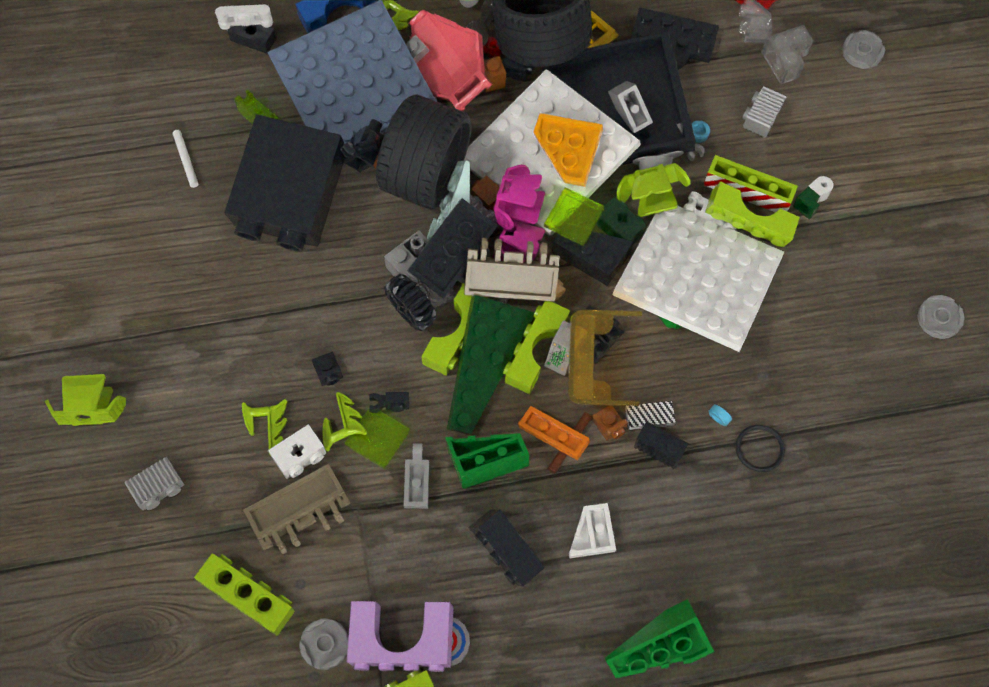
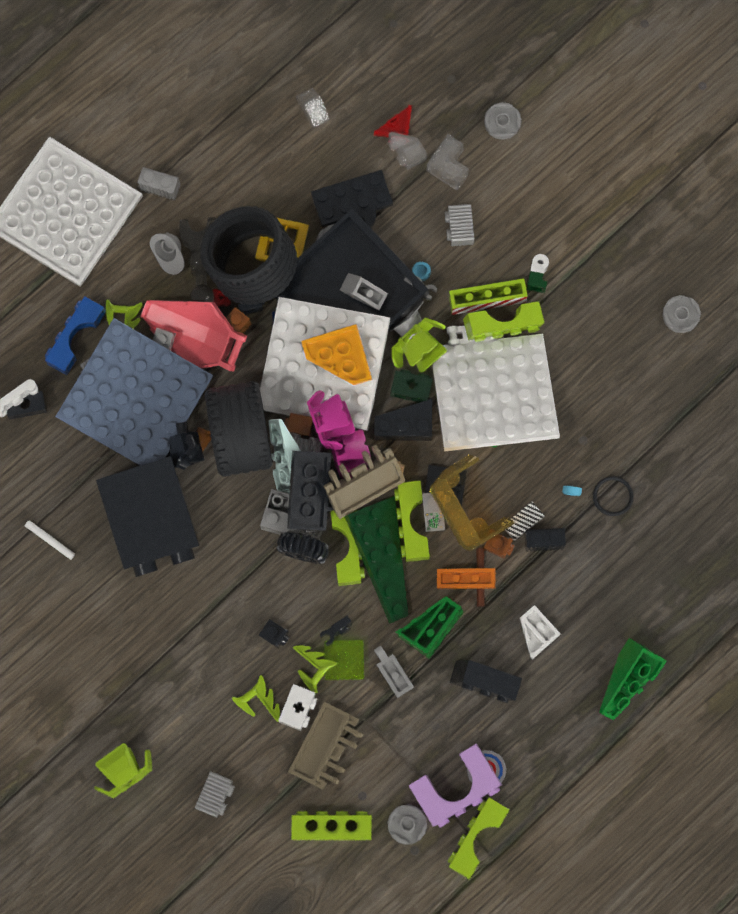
camera: 30 degrees left, 10 degrees up
clear neon green hinge [234,90,279,124] -> none
clear neon green tile [544,187,605,246] -> none

